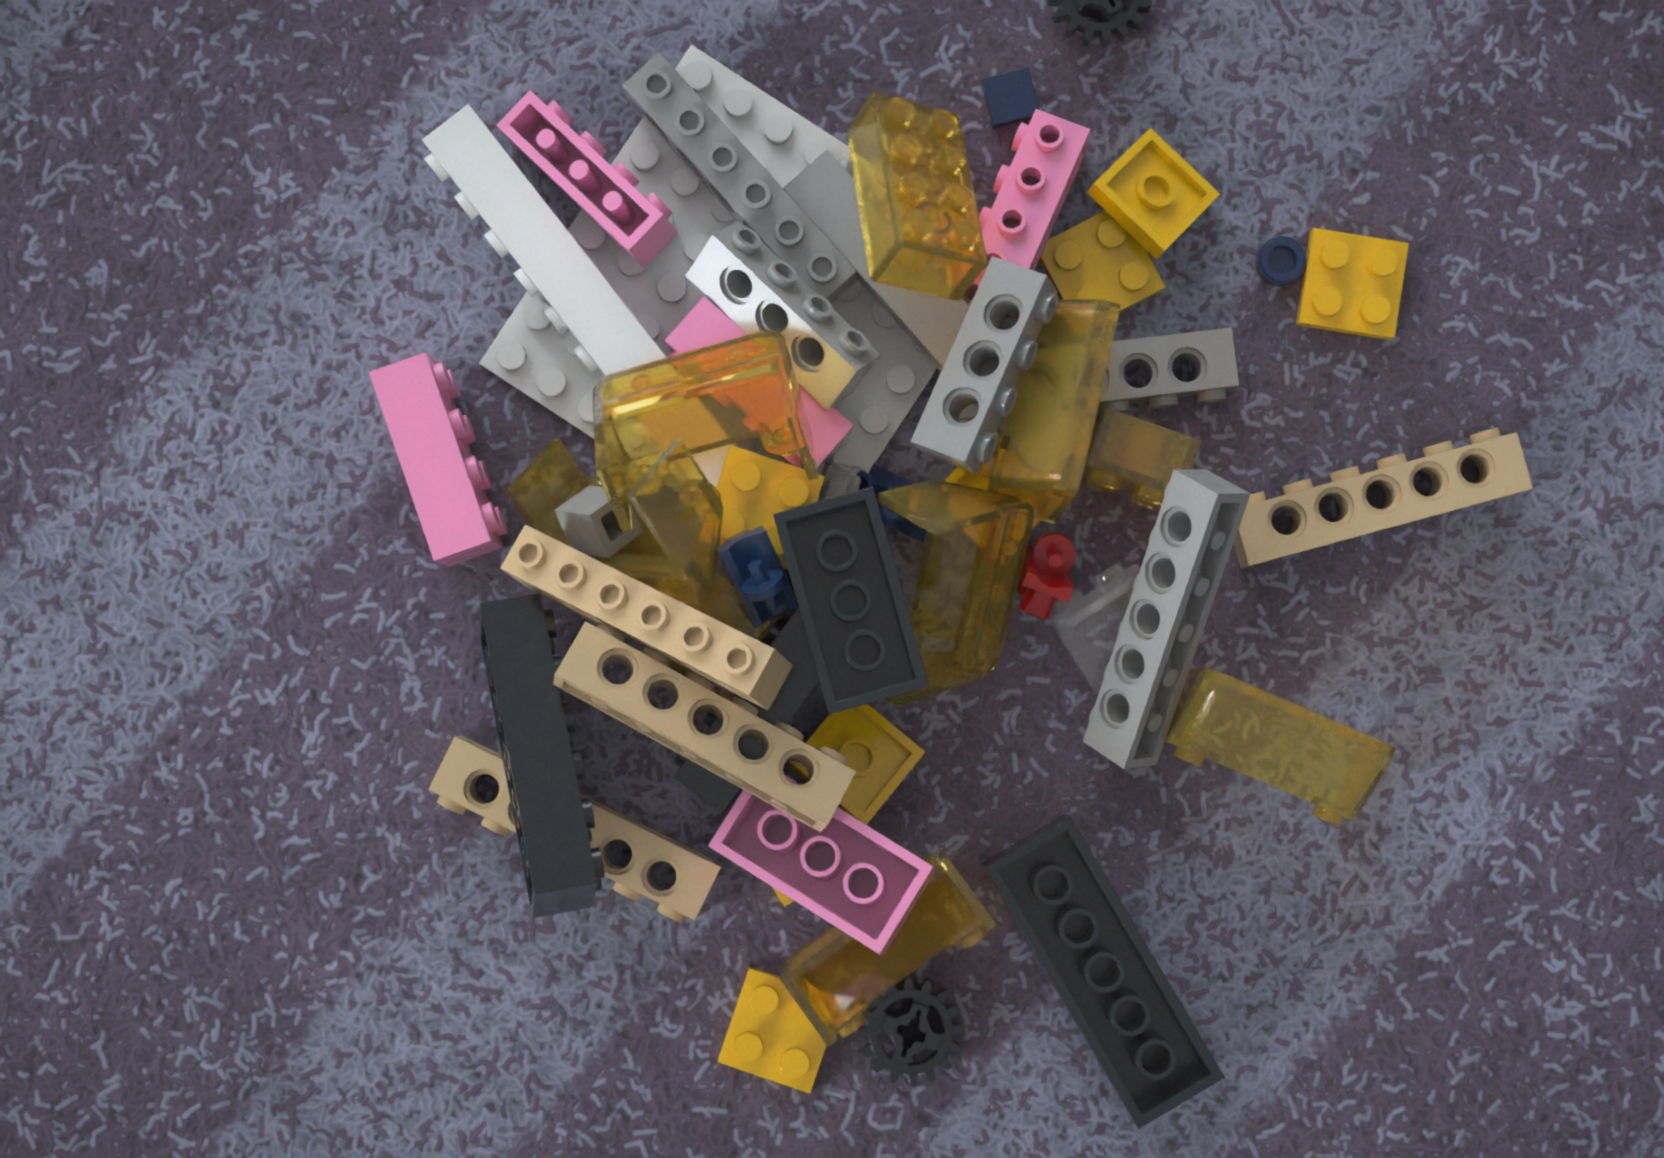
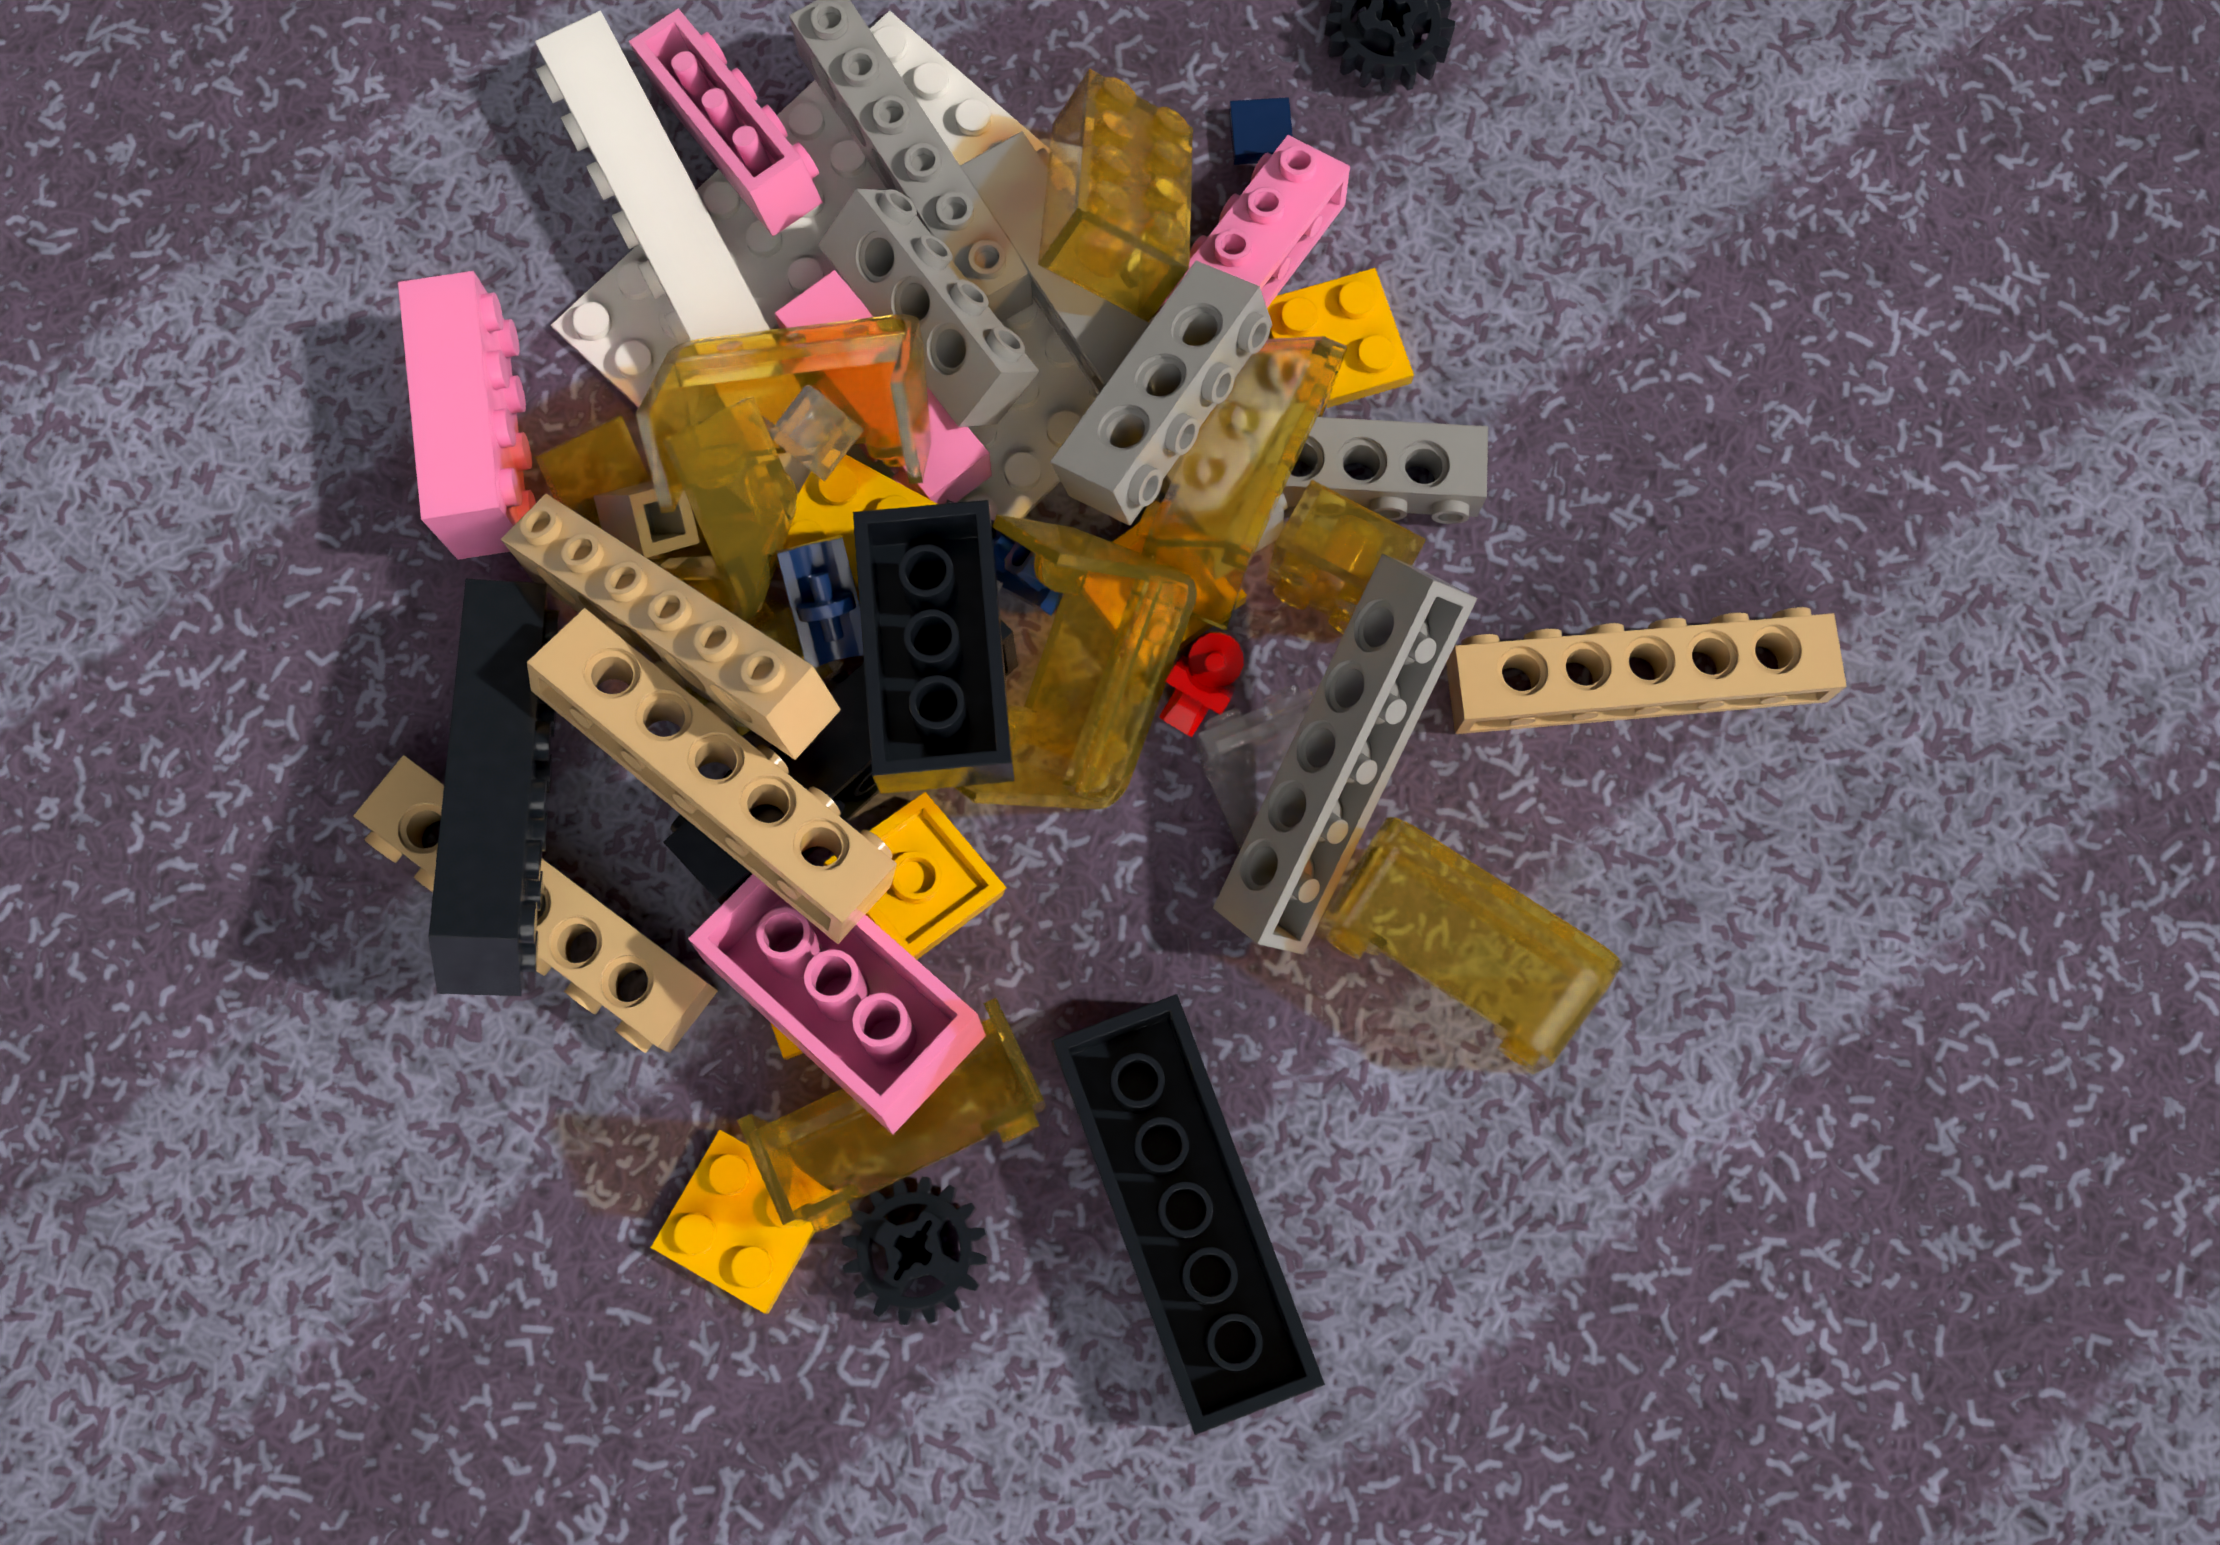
camera: 10 degrees right, 10 degrees down
yellow plate [1086,128,1220,259] -> none
dark blue tile [1255,236,1306,287] -> none
yellow plate [1296,228,1409,340] -> none
none -> clear panel [745,385,864,481]

